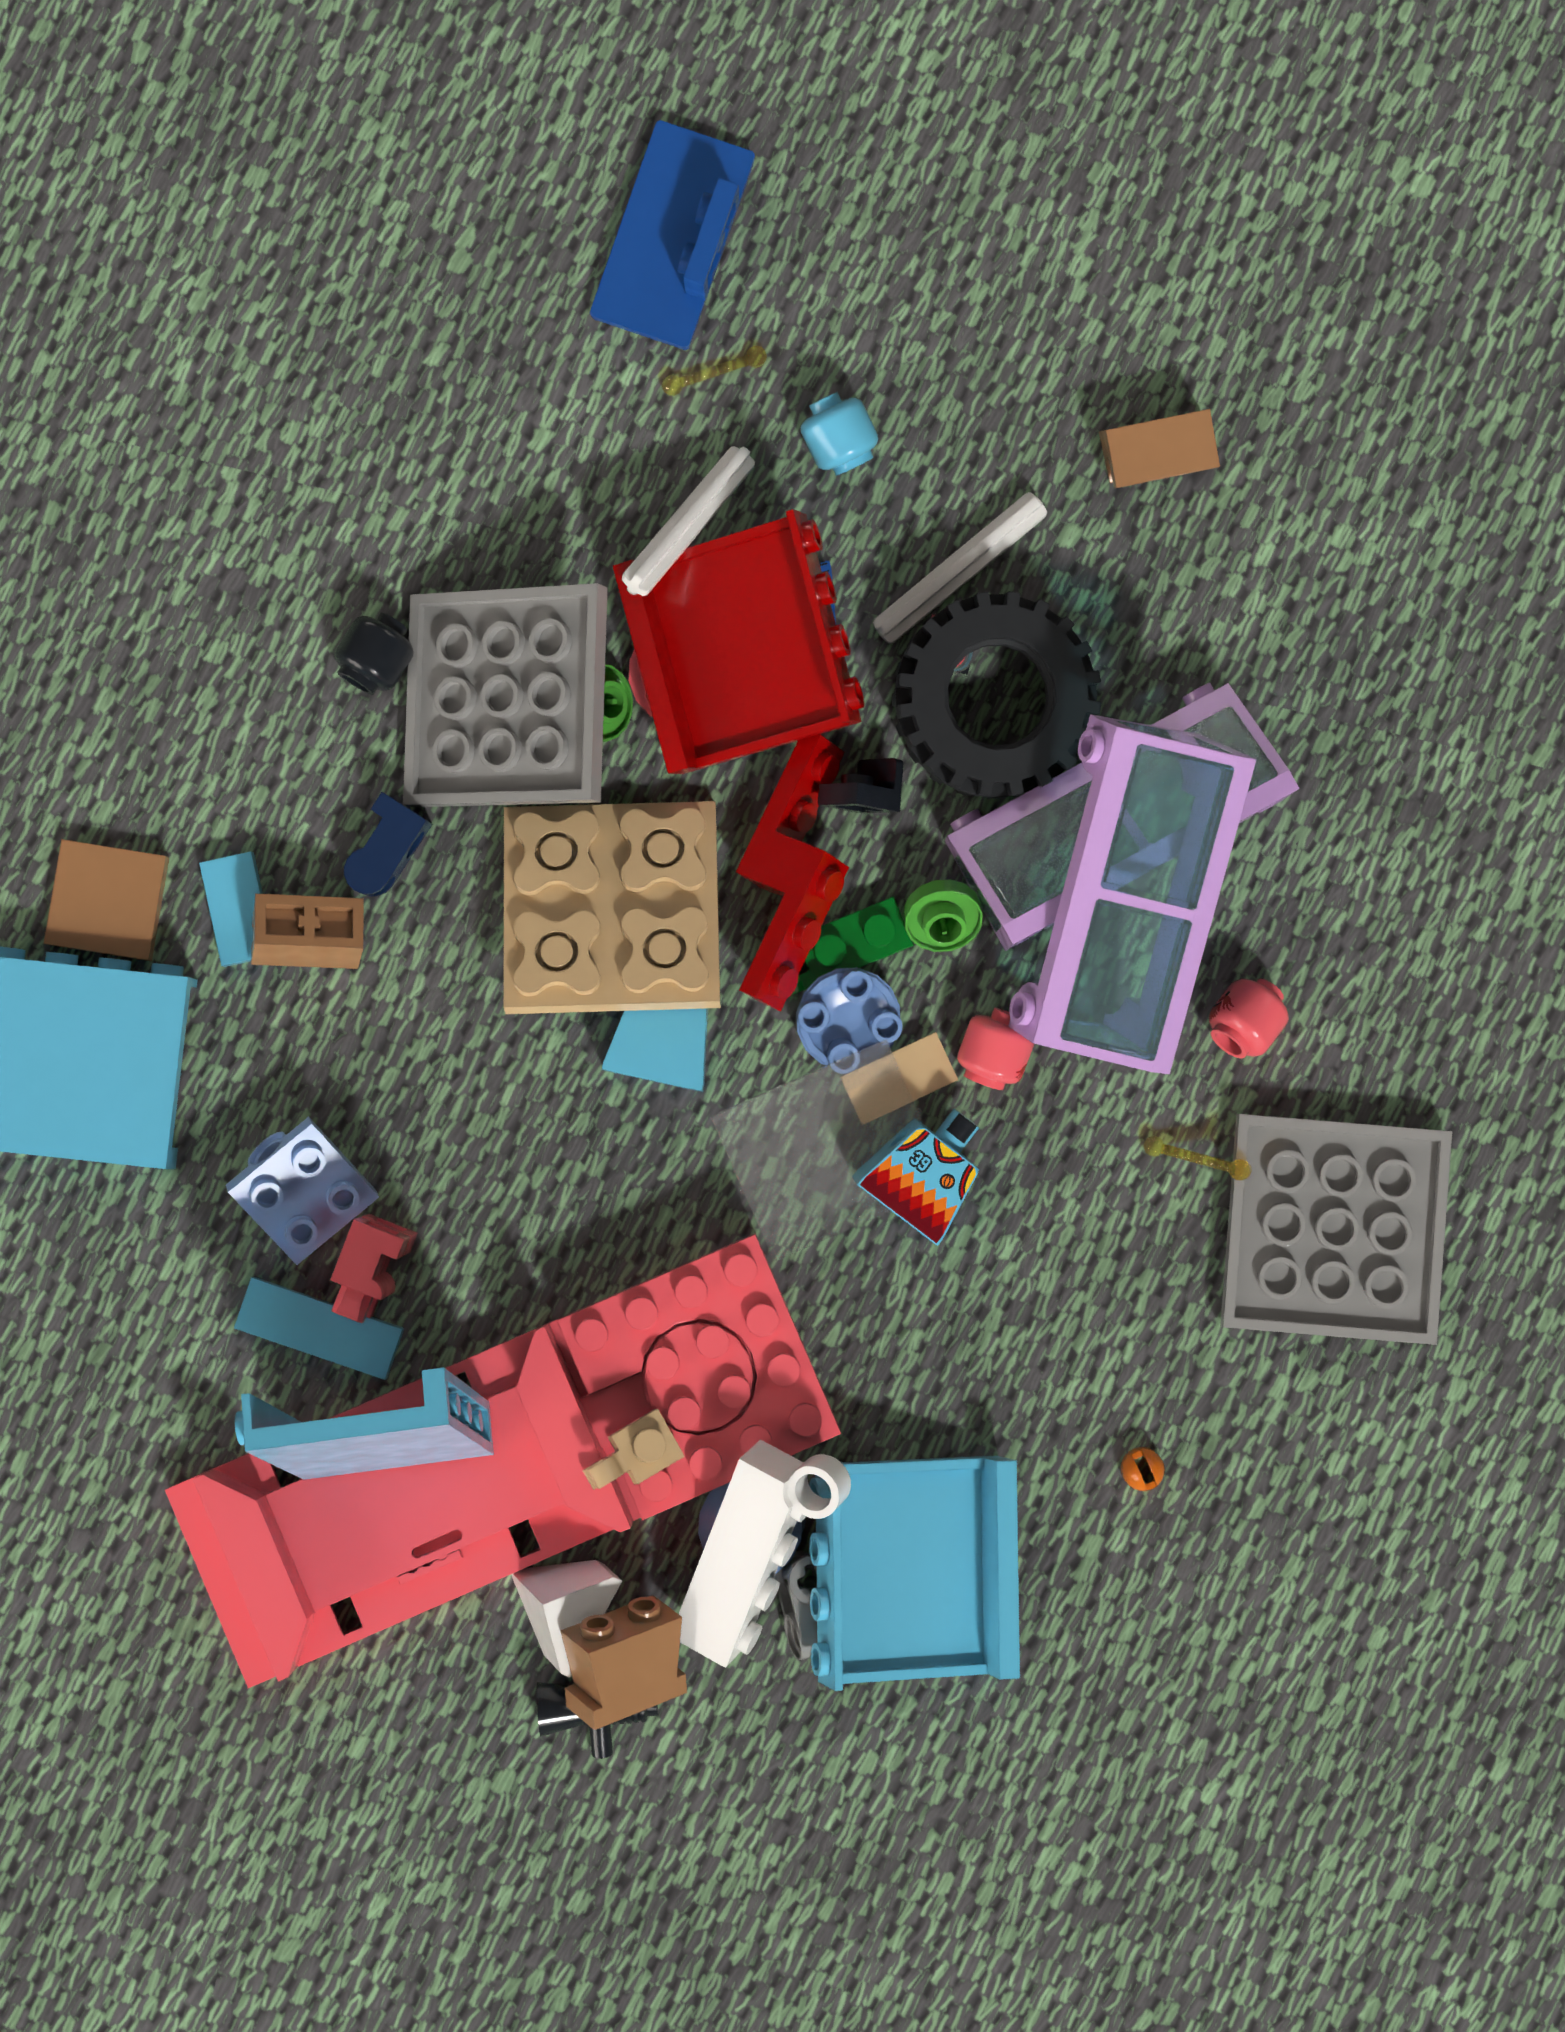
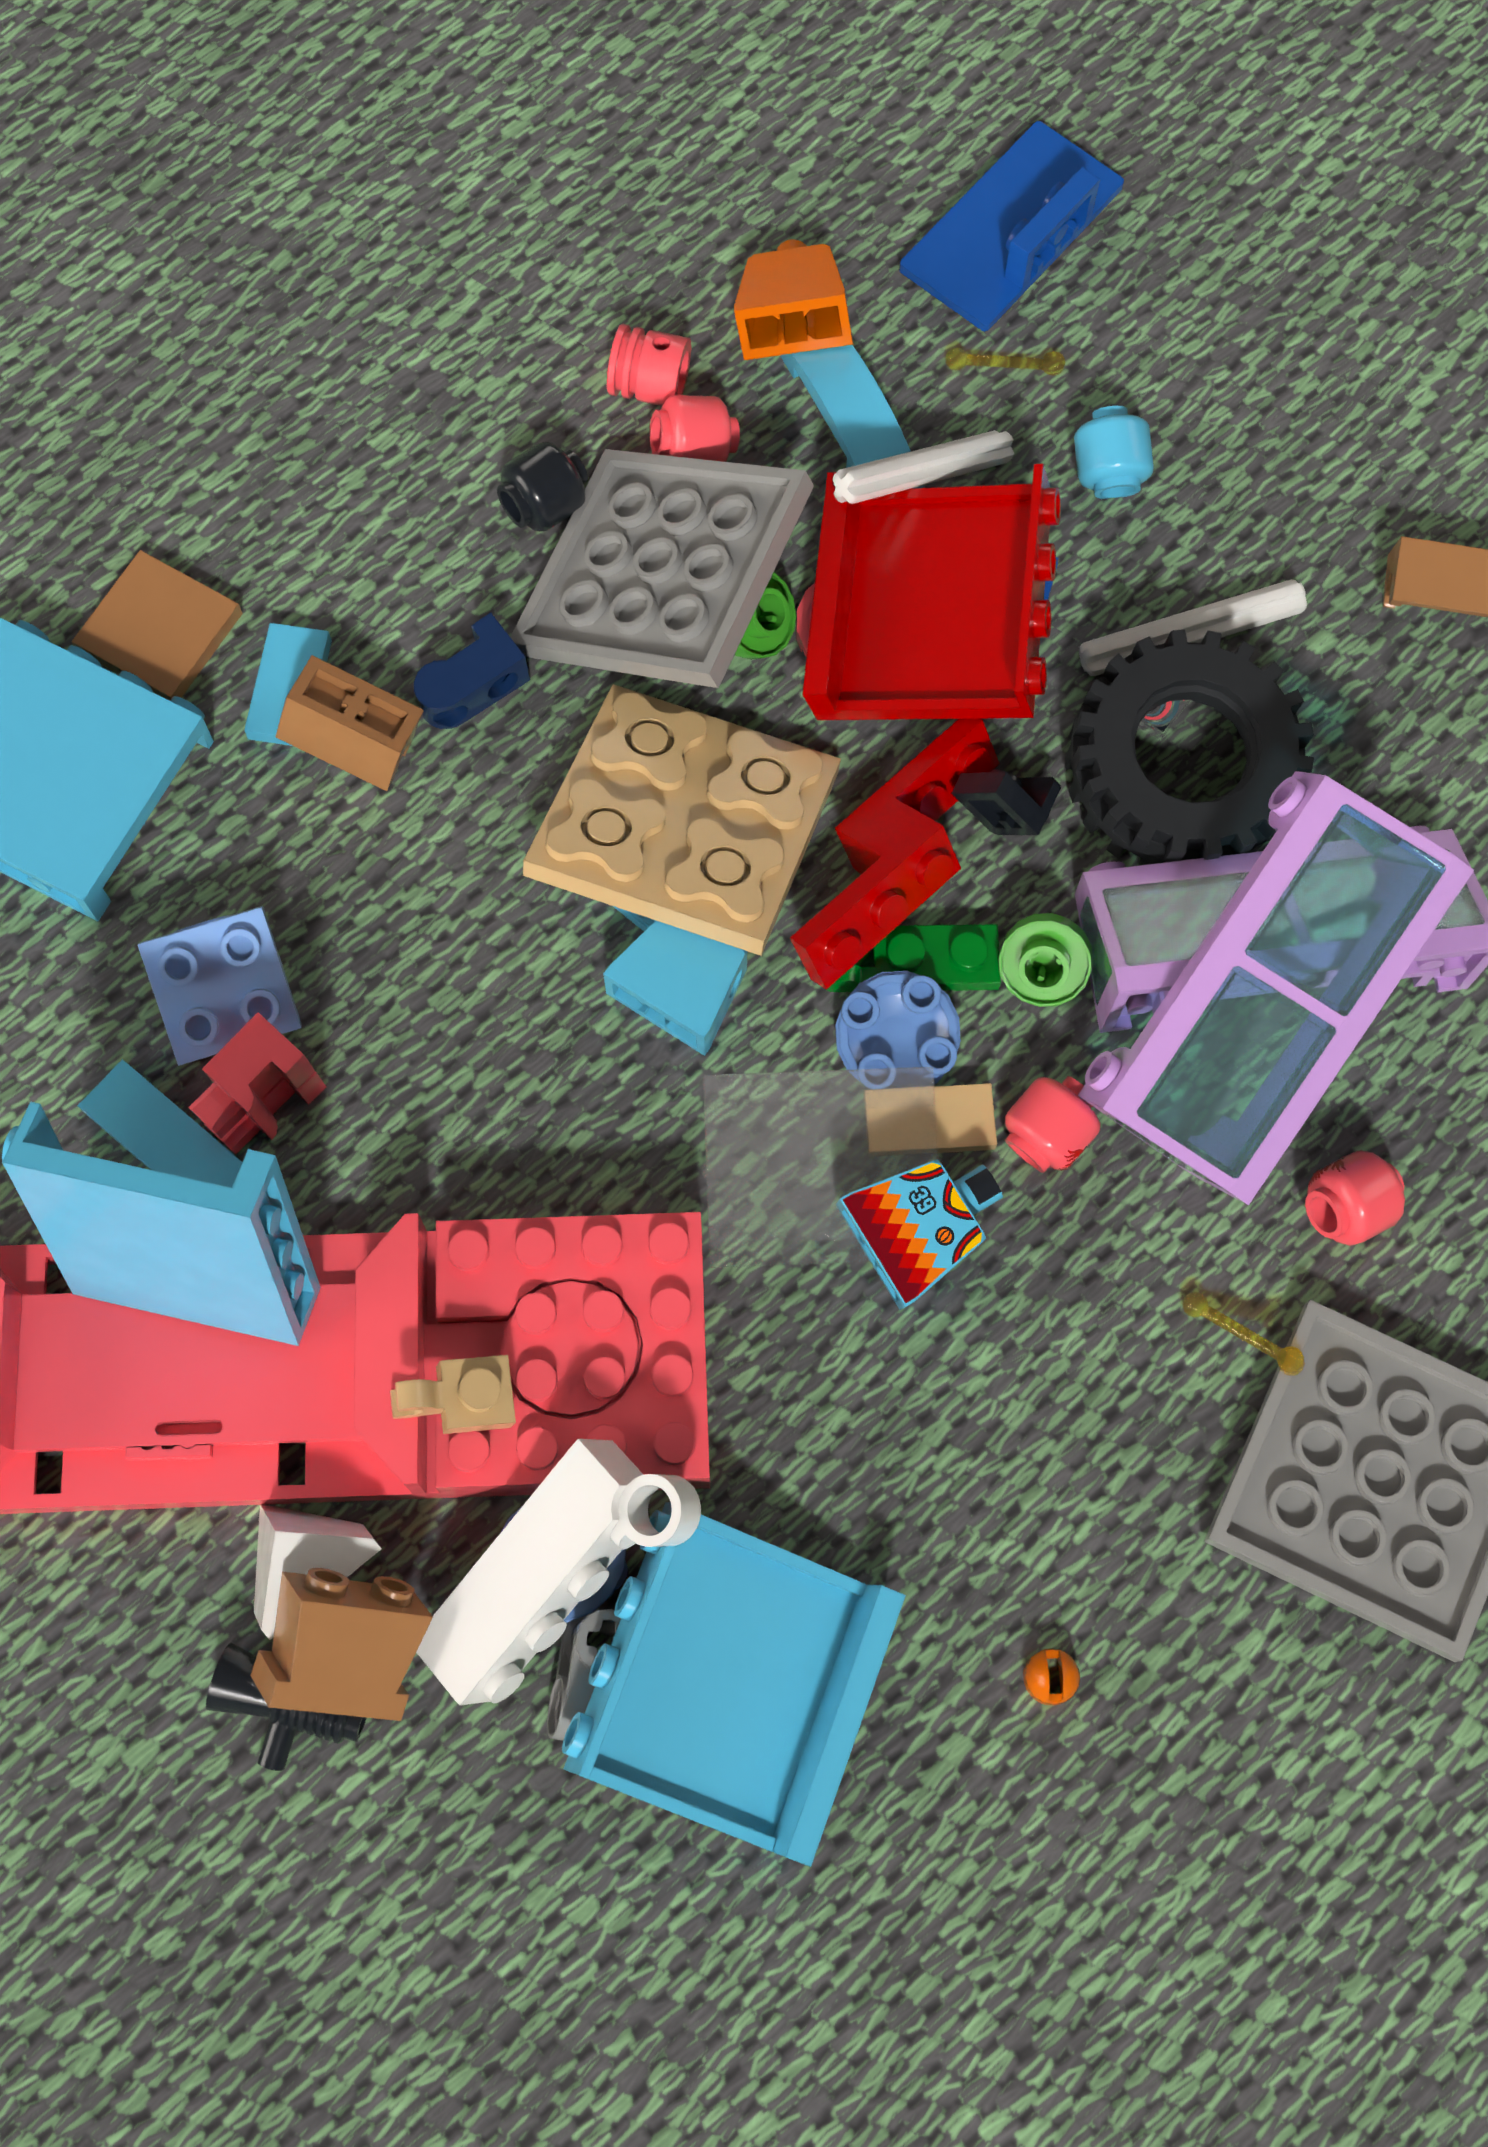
camera: 20 degrees right, 15 degrees down
none -> coral piece [607,324,691,406]
none -> coral head [650,395,740,462]
none -> orange torso [734,239,853,360]
none -> medium azure slope [780,345,925,488]

